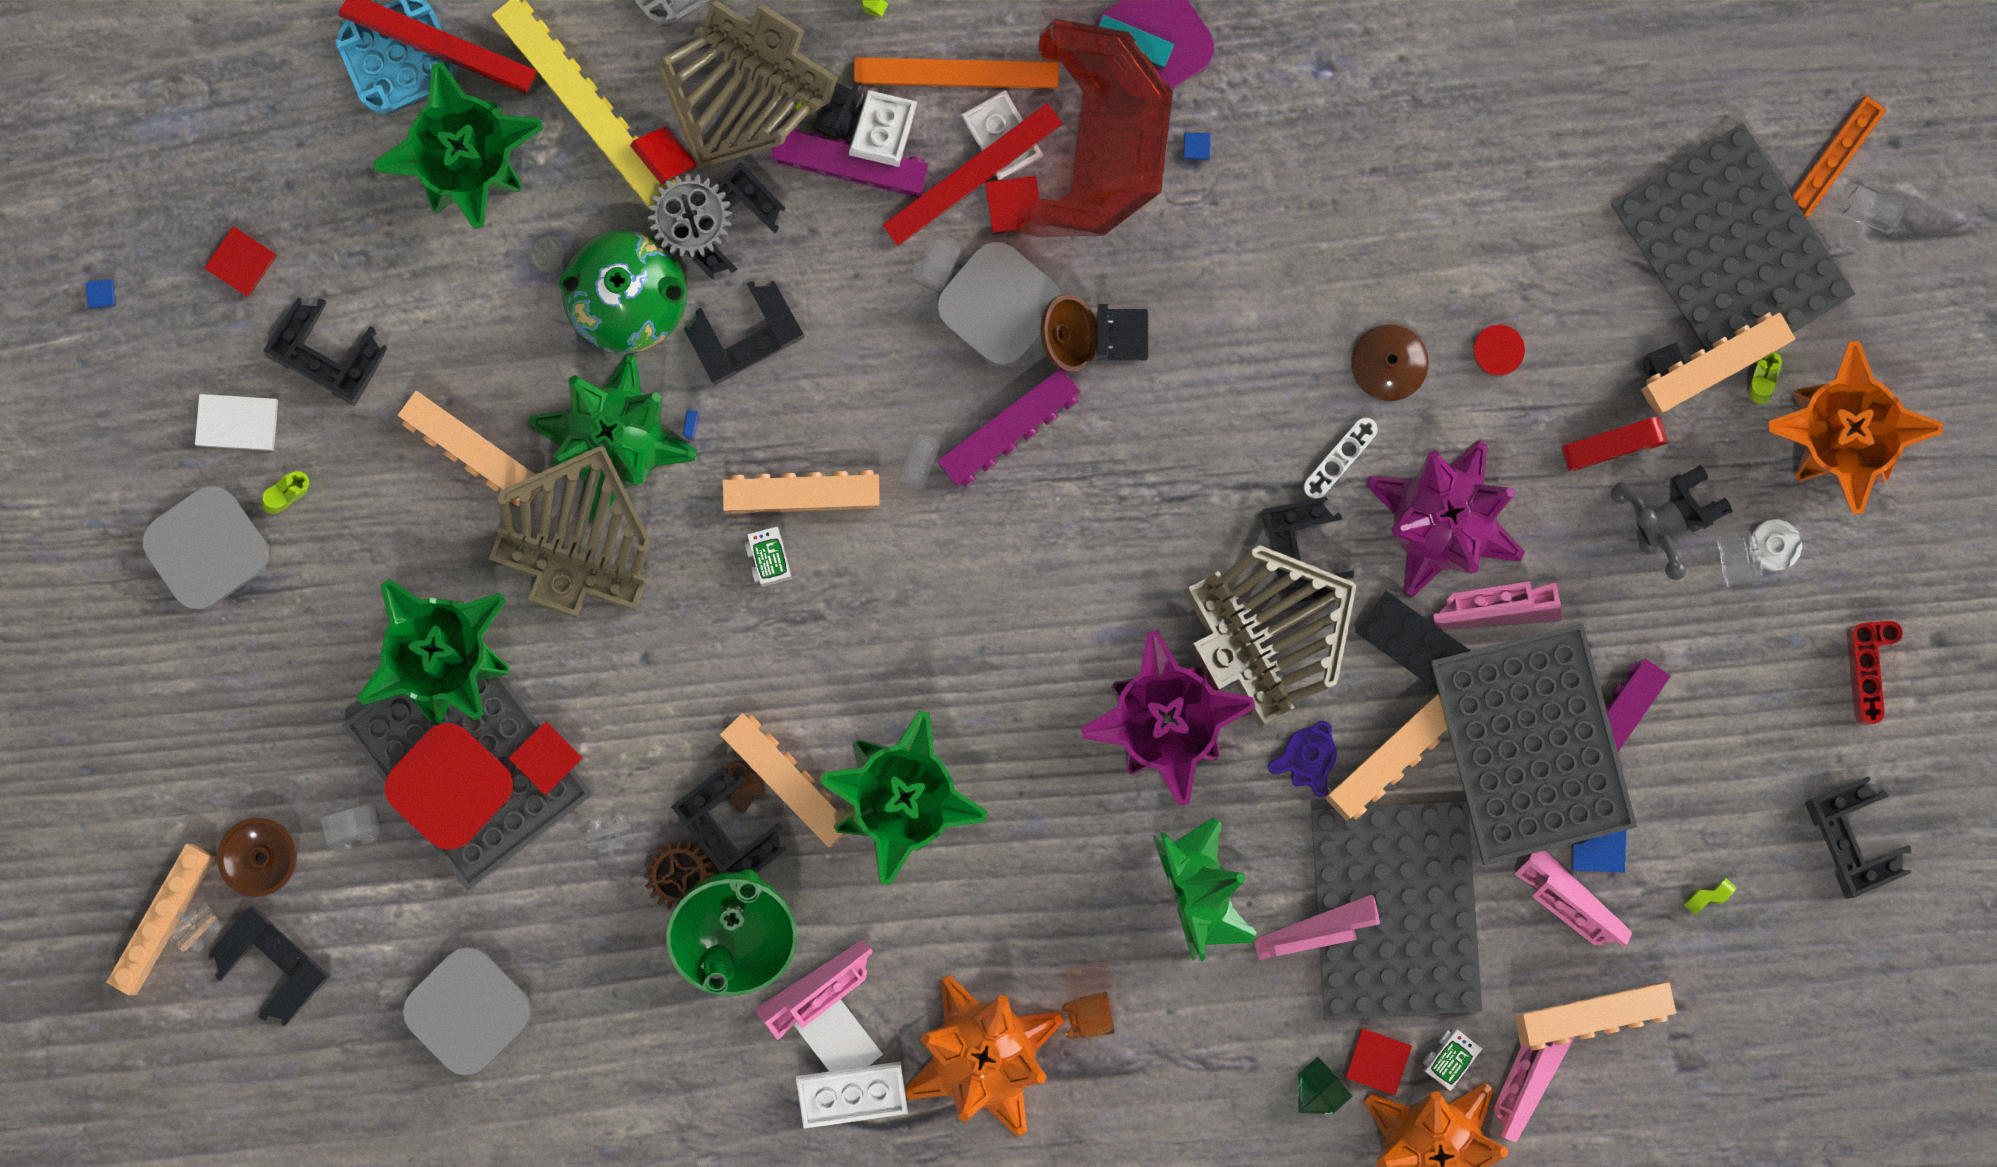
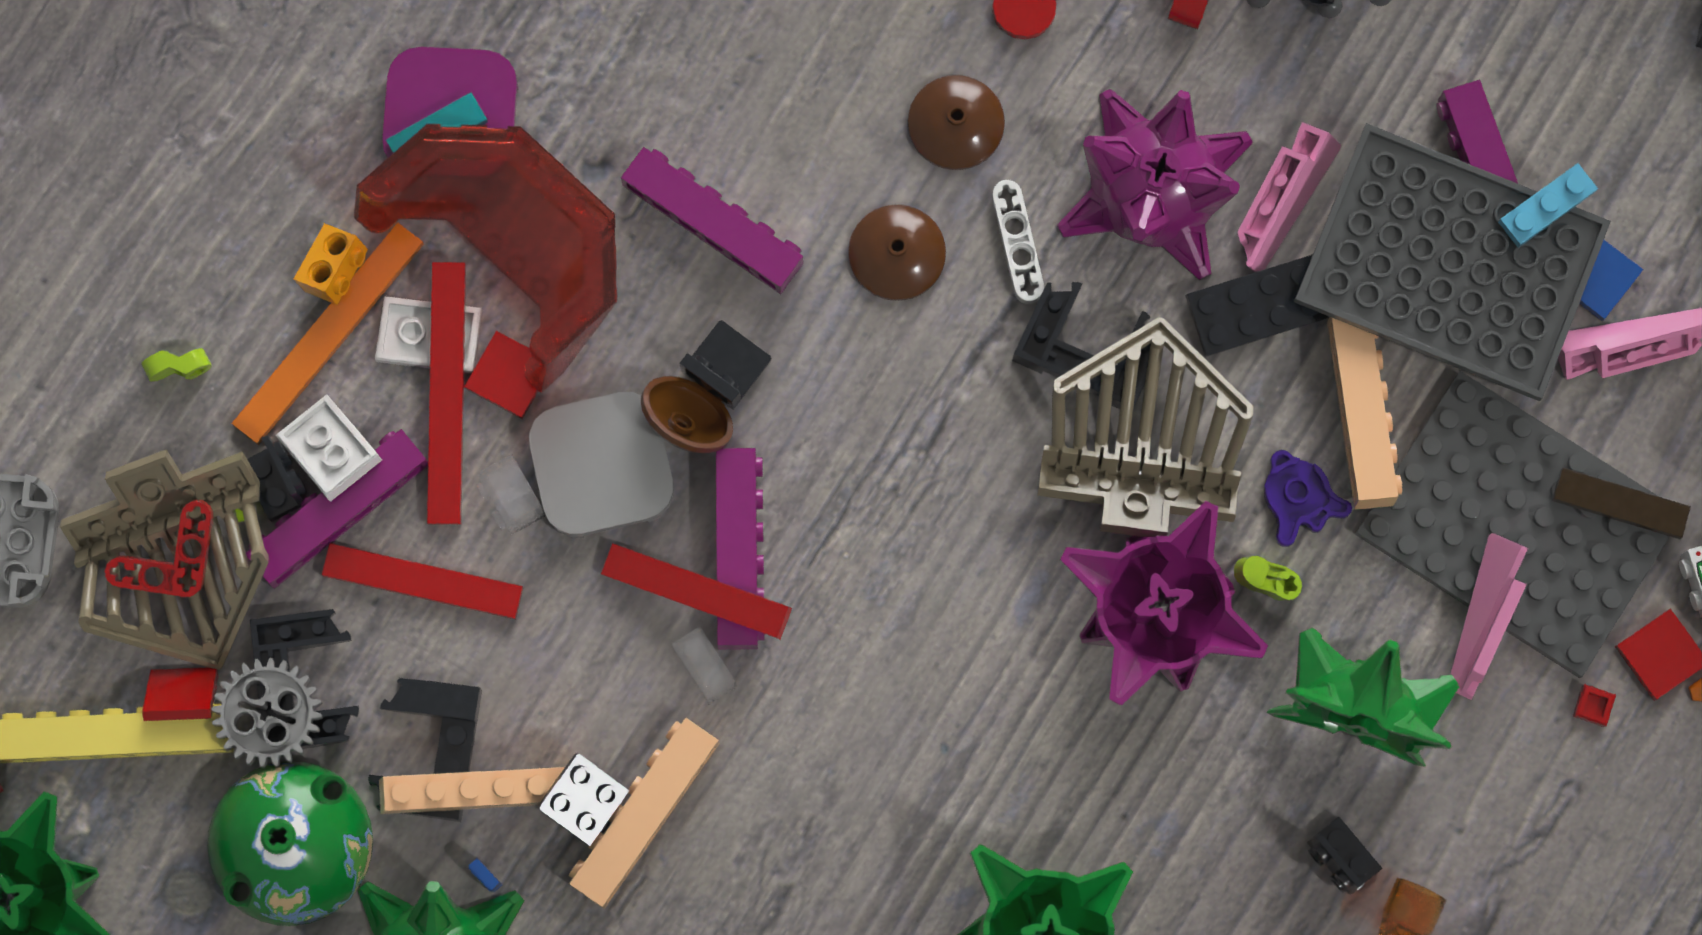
camera: 55 degrees left, 5 degrees down
brick [745,526,792,587] -> none
blue tile [1184,132,1211,160] -> none
clear green slope [1298,1057,1353,1114] -> none
none -> red beam [105,500,213,597]
none -> light orange brick [293,223,368,305]
none -> red tile [322,543,524,620]
none -> light nougat brick [379,767,565,814]
none -> bracket [538,753,629,846]
none -> red tile [601,543,792,640]
none -> magenta brick [621,147,803,295]
none -> reddish brown dish [849,205,946,301]
none -> lime piece [1234,556,1302,601]
none -> black bracket [1307,816,1382,895]
none -> medium azure plate [1498,163,1598,248]
none -> dark brown tile [1552,468,1691,539]
none -> red tile [1572,684,1616,727]

